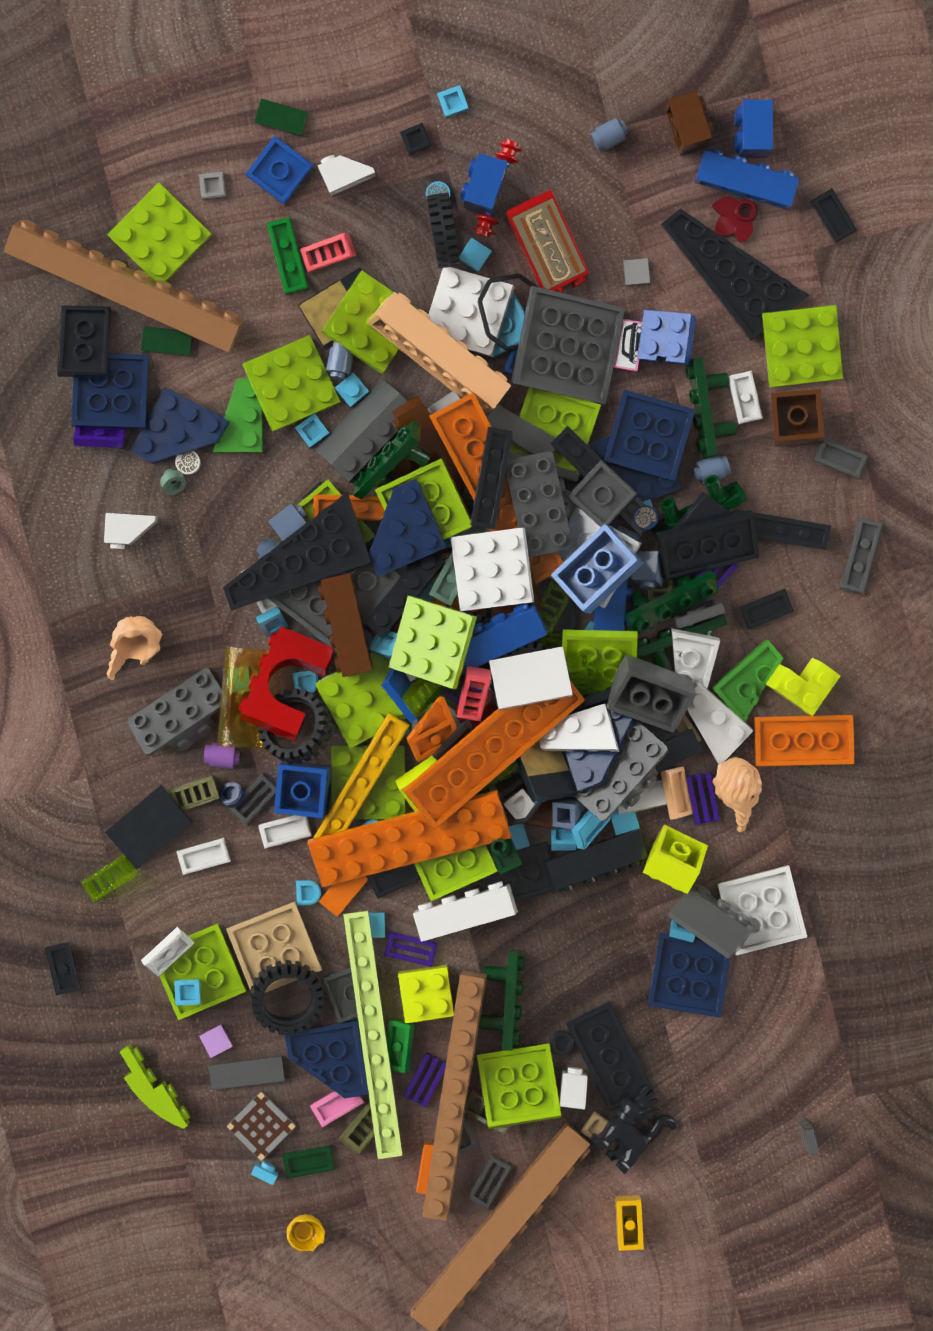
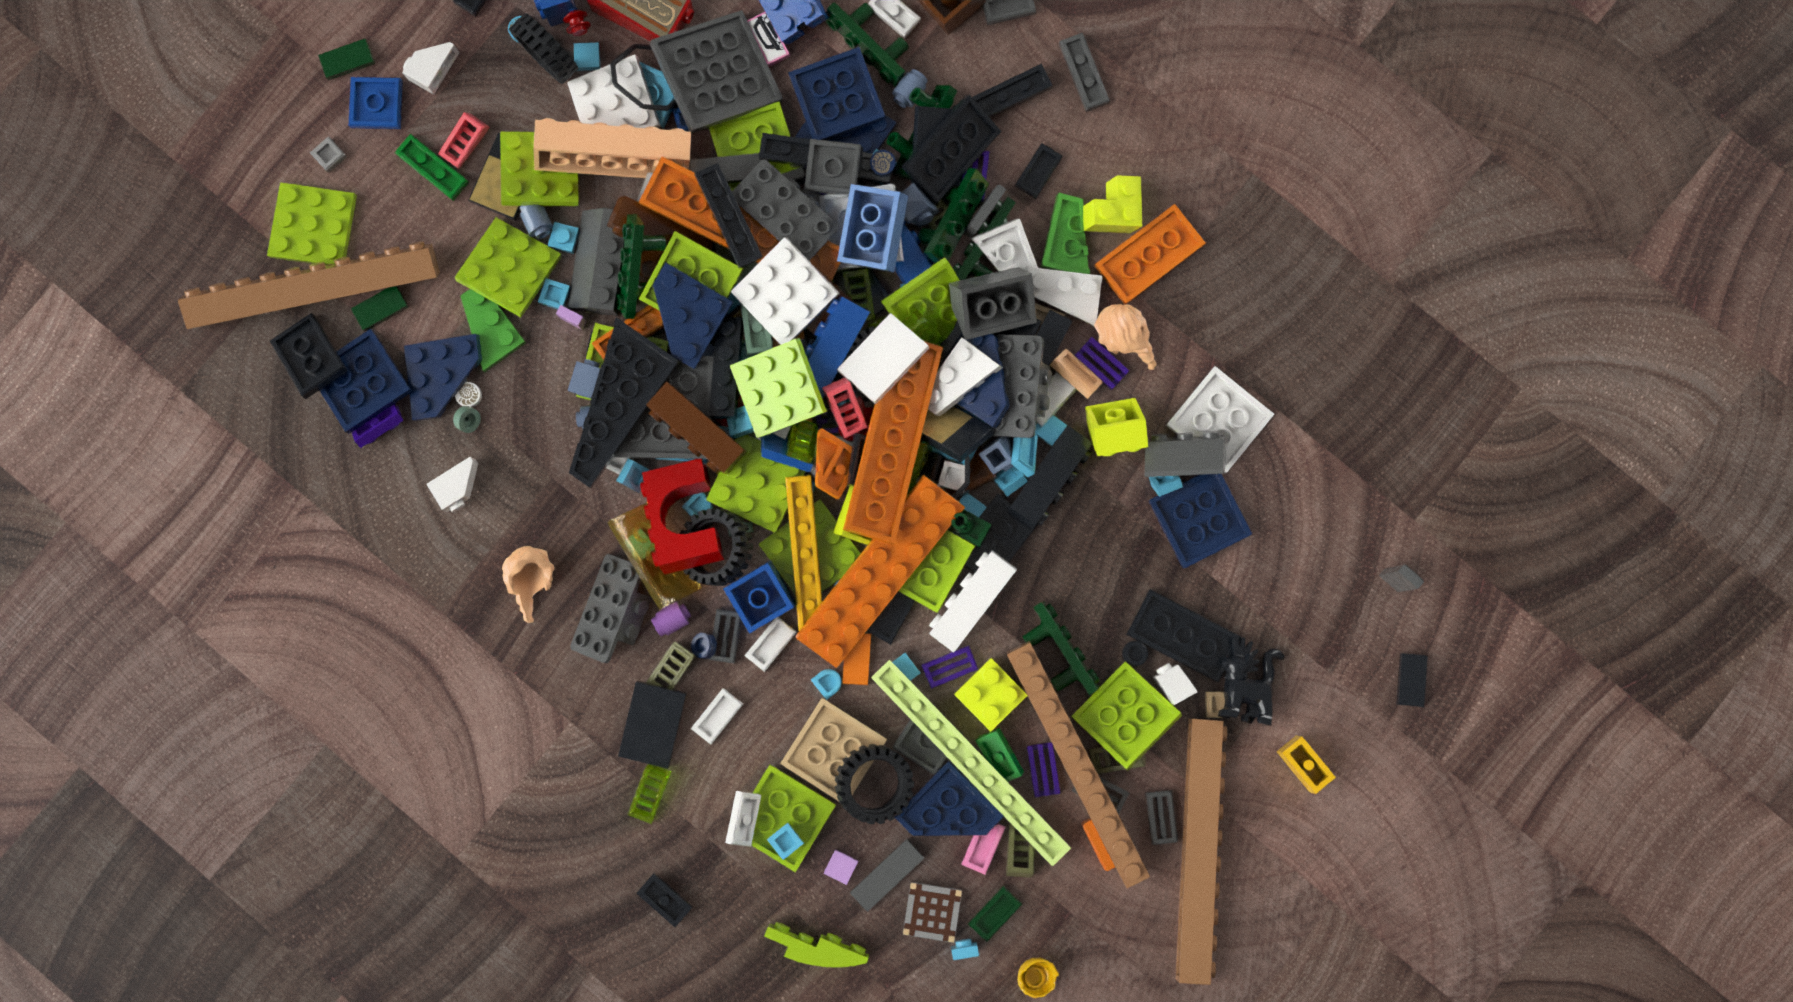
camera: 30 degrees left, 5 degrees down
none -> lavender tile [556,305,587,330]
none -> black tile [1396,653,1428,707]

